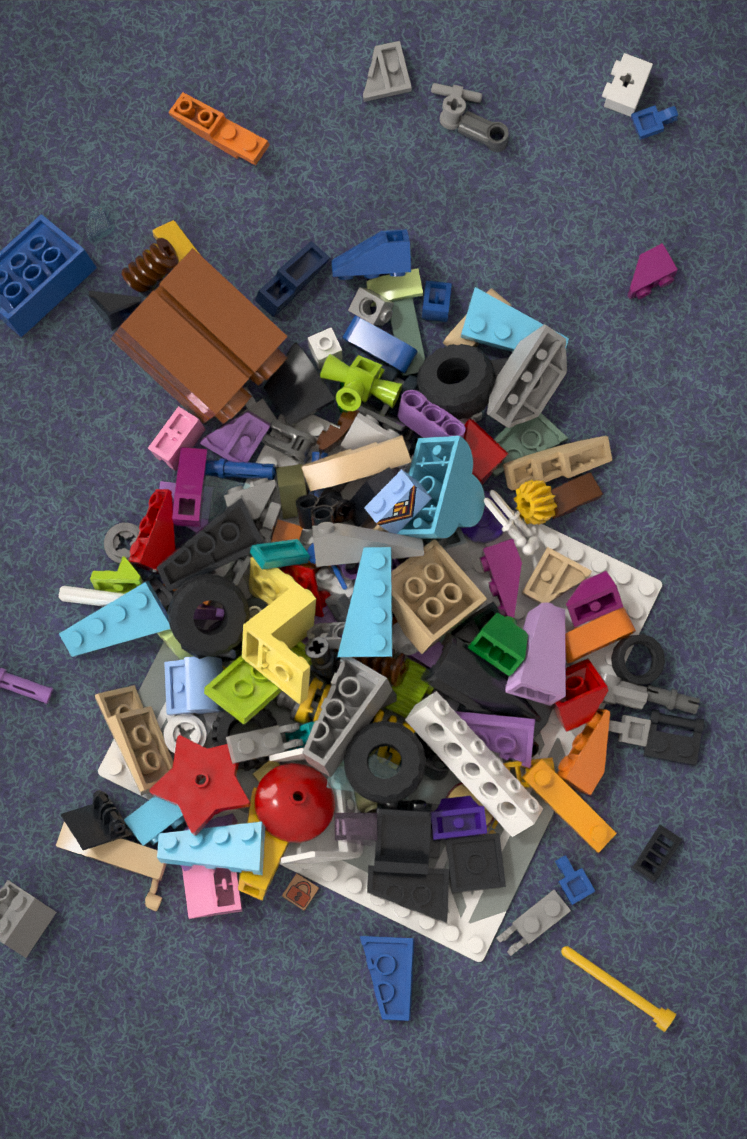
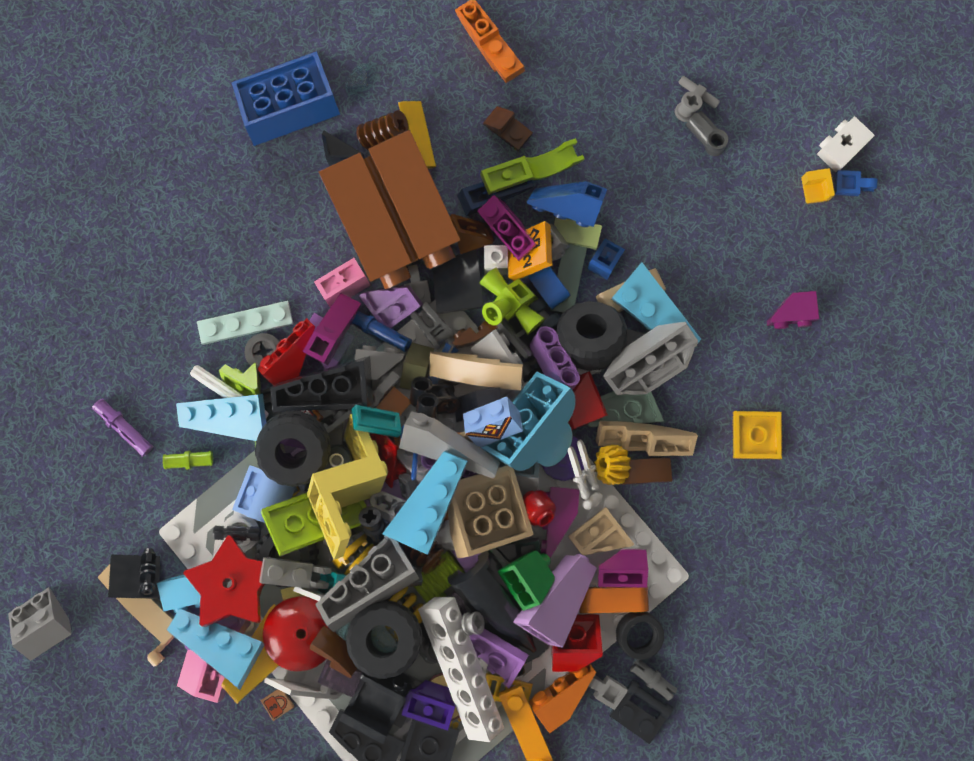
camera: 30 degrees right, 5 degrees up
tan slope [95,685,173,796] -> none
light grey wing [363,41,412,102] -> none
light grey piece [599,673,648,709] -> none
none -> lime pin [163,451,213,470]
none -> light aqua plate [197,301,294,345]
none -> black axle [213,526,261,541]
none -> reddish brown slope [310,626,357,679]
none -> reddish brown slope [450,214,494,254]
none -> light grey bush [461,612,484,636]
none -> magenta slope [477,195,537,261]
none -> lime piece [480,138,584,195]
none -> reddish brown slope [483,106,533,152]
none -> light orange tile [508,221,552,281]
none -> red head [523,490,556,527]
none -> yellow plate [733,411,782,459]
none -> yellow panel [801,168,835,204]

